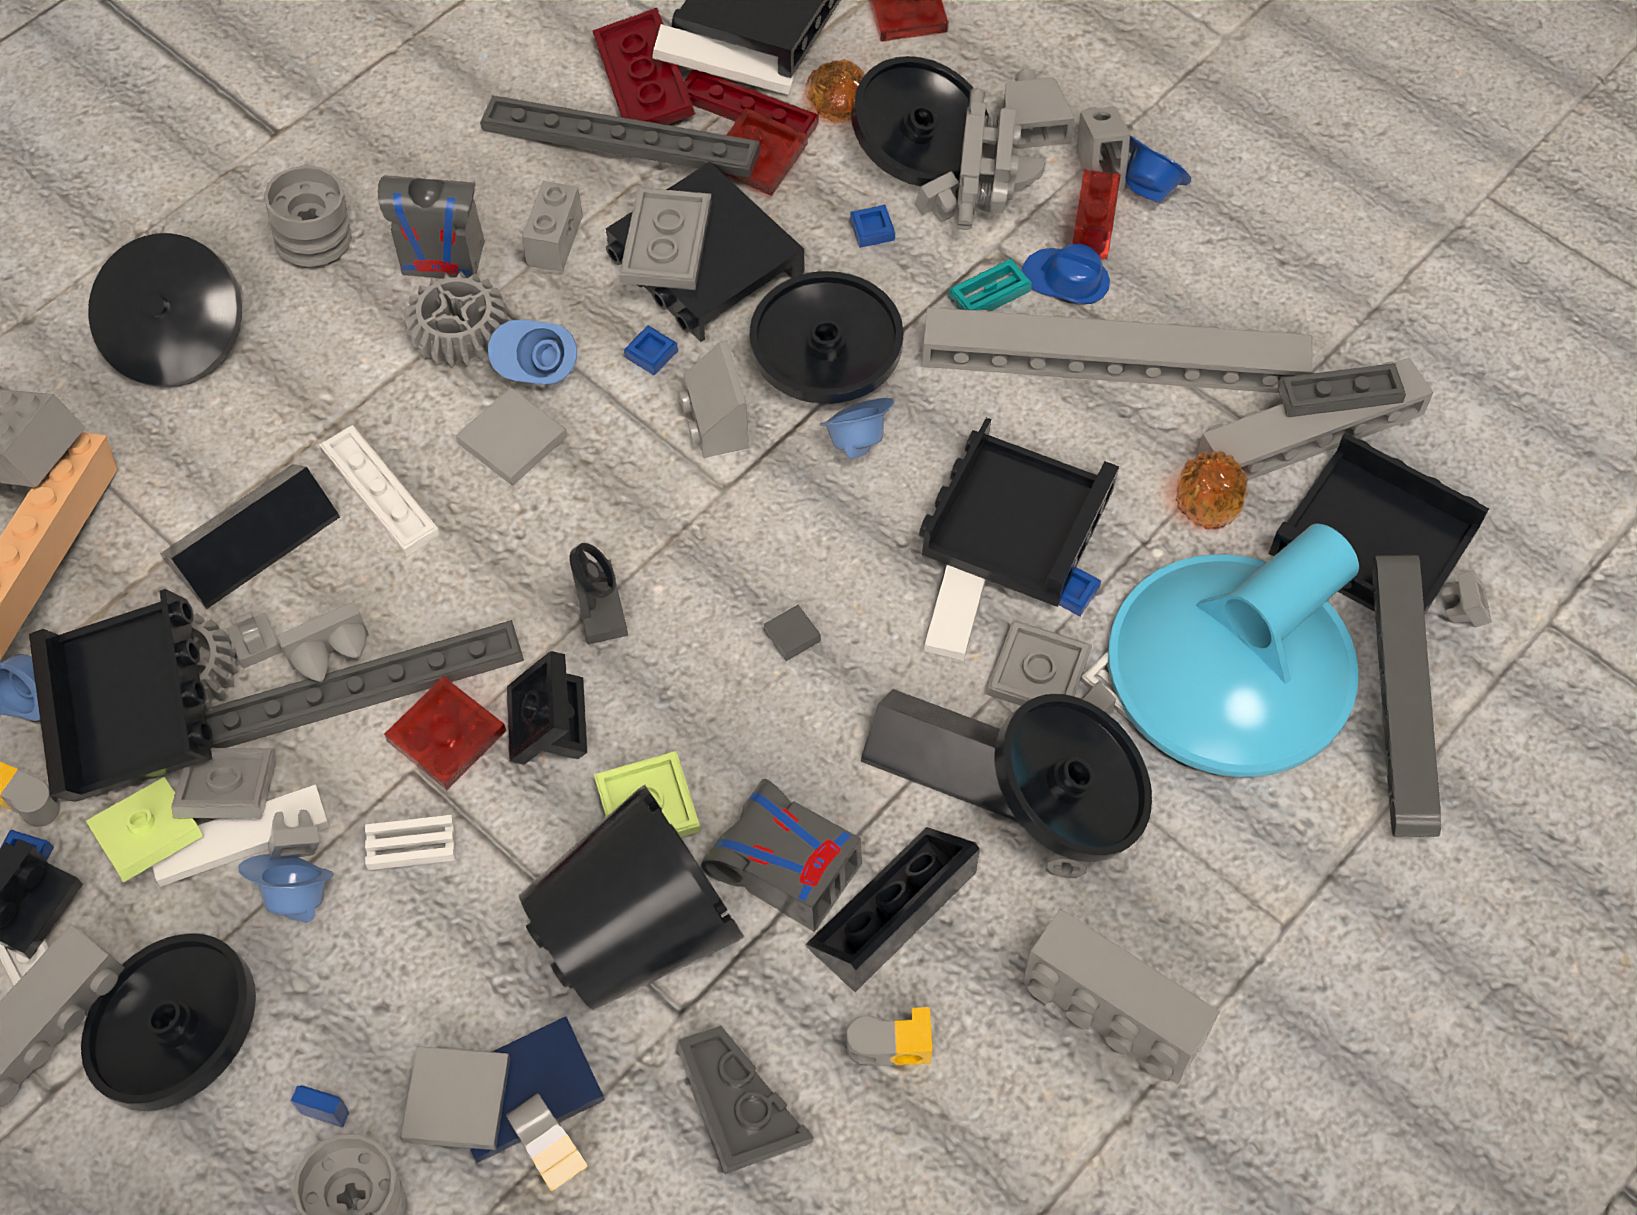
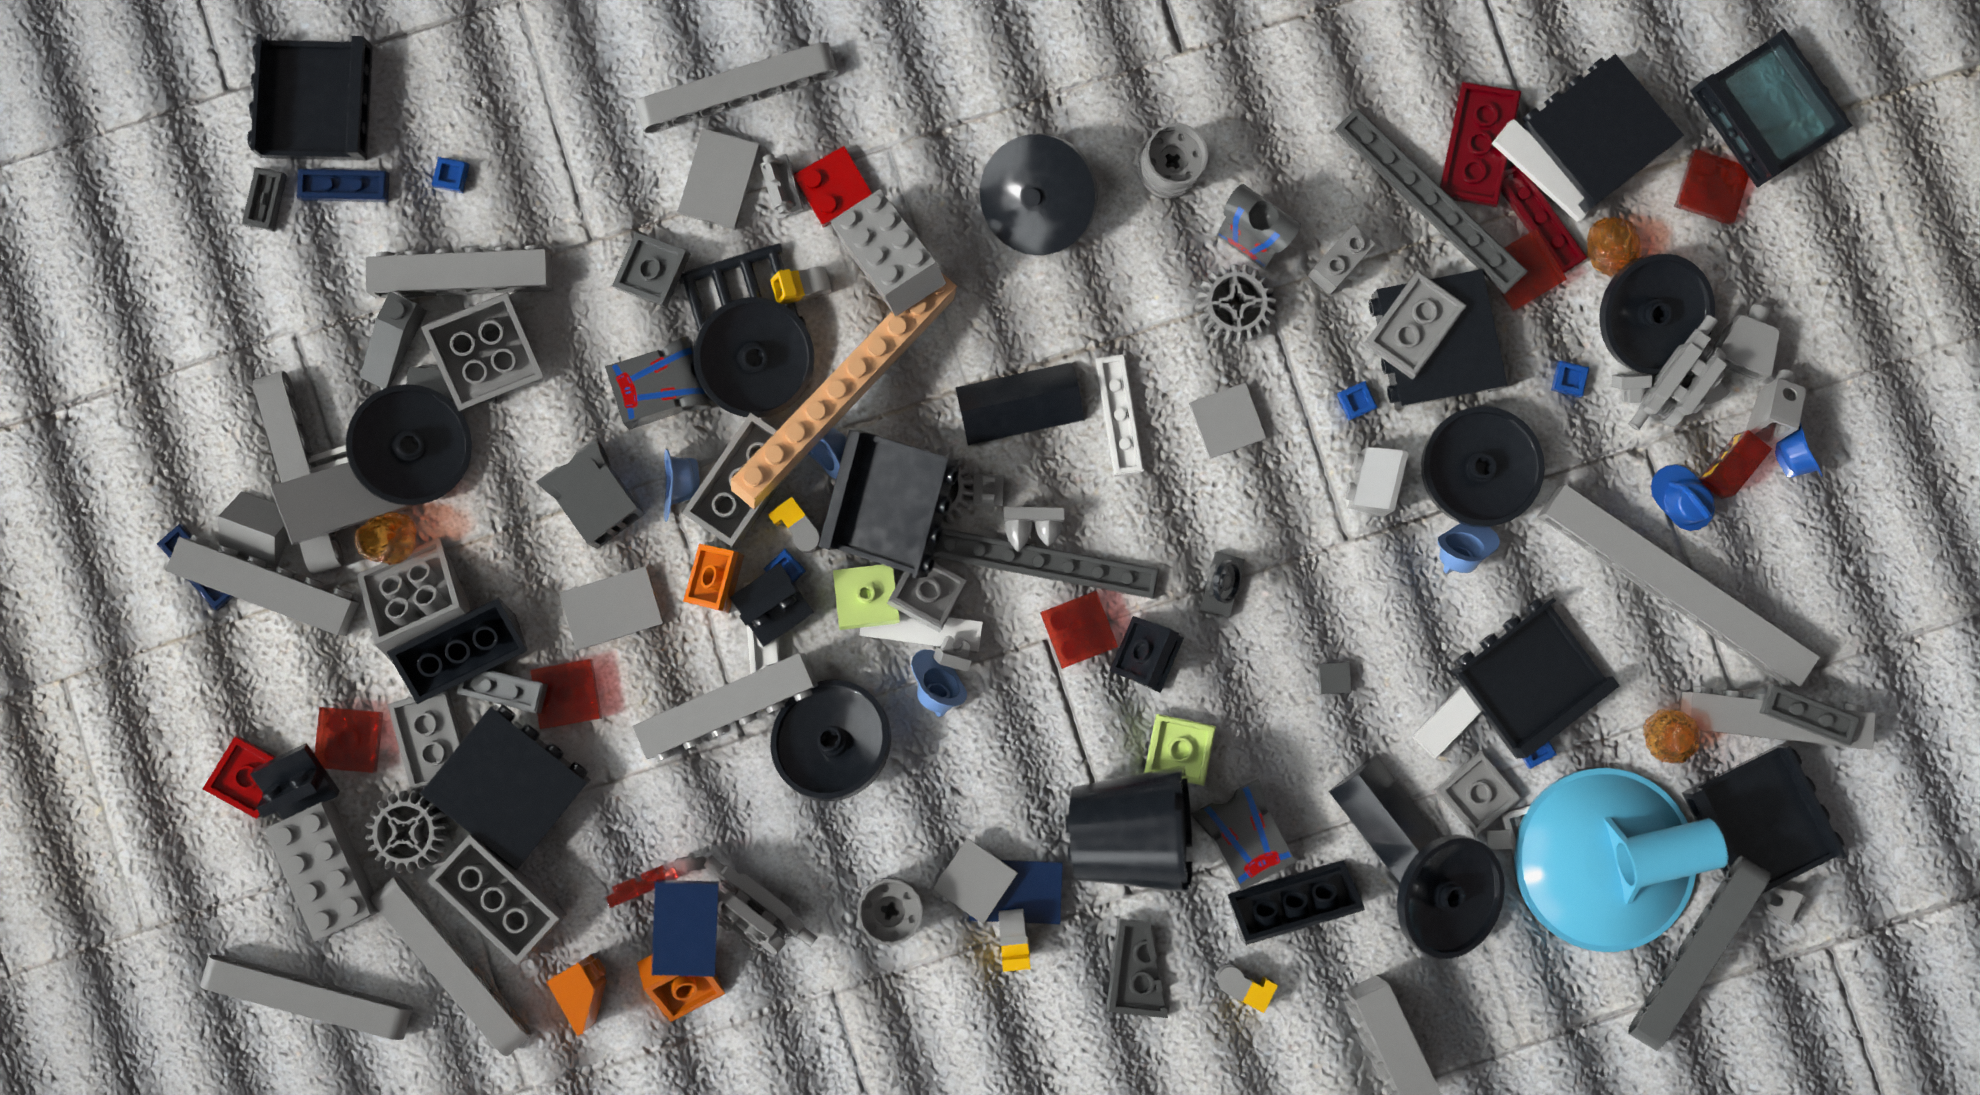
camera: 30 degrees right, 25 degrees up
blue tile [290,1085,349,1128] -> none
white tile [365,815,456,870] -> none
medium blue piece [488,320,577,385] -> none
teal tile [948,258,1032,312] -> none

